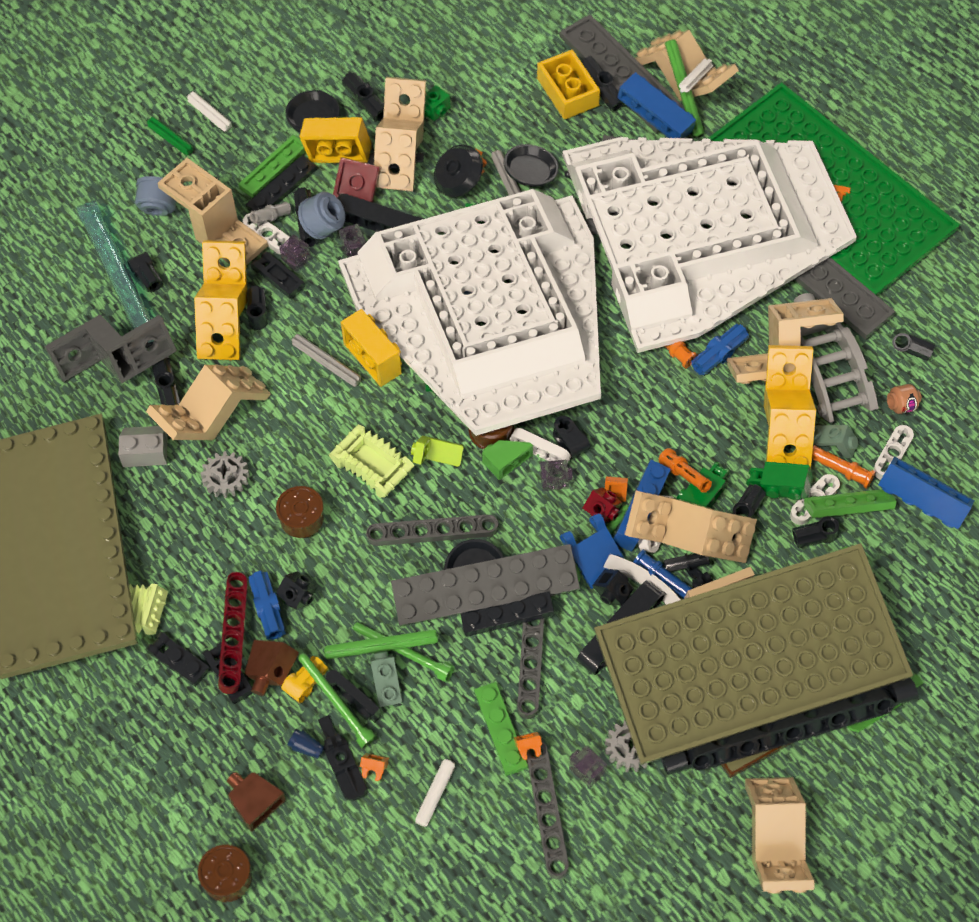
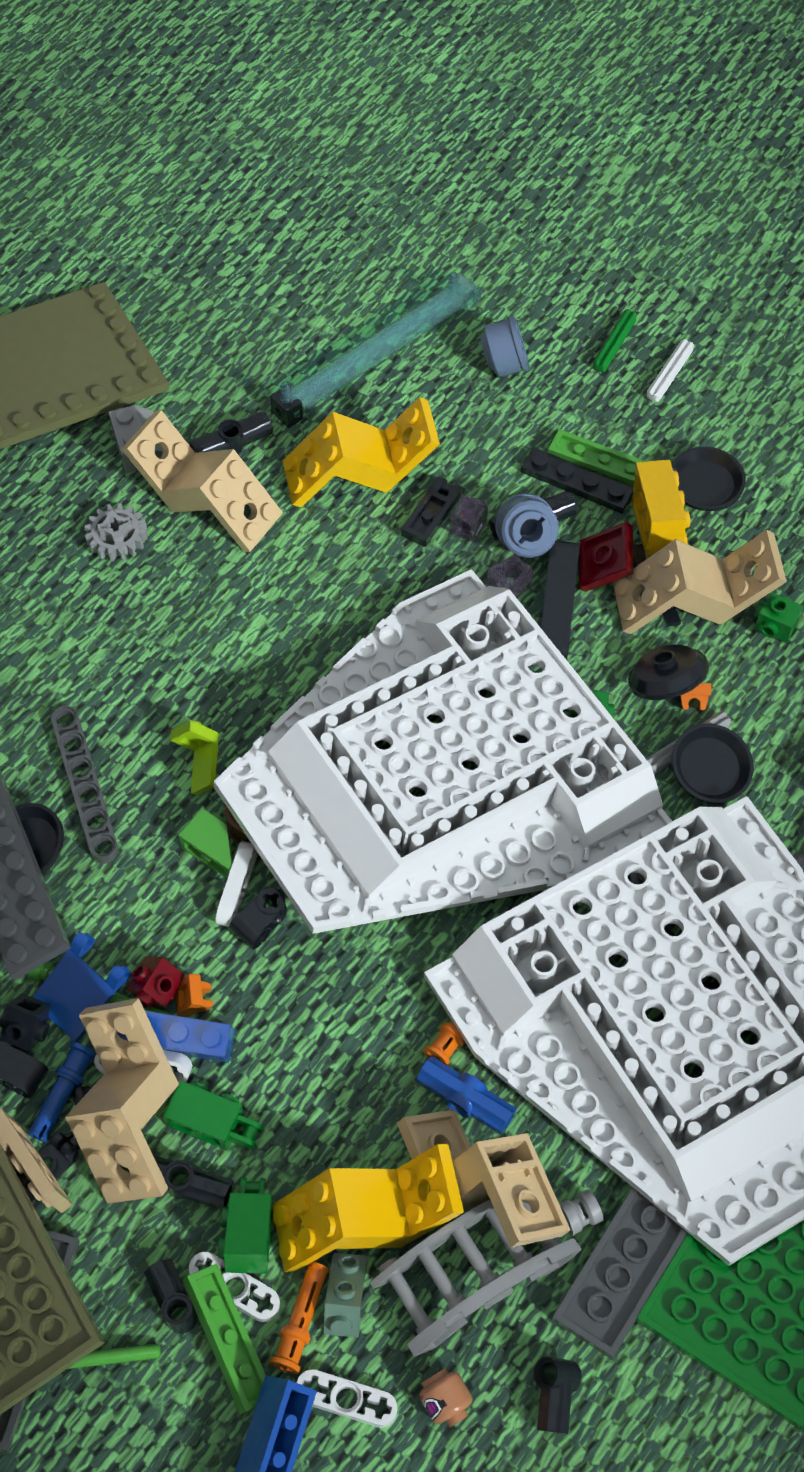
camera: 75 degrees right, 0 degrees up
dark grey bracket [44,314,177,383] -> none
black piece [127,252,163,292] -> none
tan bracket [157,158,268,266] -> none
white beam [243,213,292,255] -> none
black piece [246,286,268,330] -> none
light grey pin [250,202,291,224] -> none
reddish brown wheel [276,486,324,538] -> none
light grey axle [292,334,361,387] -> none
yellowish green piece [329,425,414,498] -> none
yellow brick [341,309,402,387] -> none
black piece [342,72,384,123] -> none
brick [540,459,573,491] -> none
white sticker [603,554,681,605] -> none
orange pin [659,448,712,492] -> none

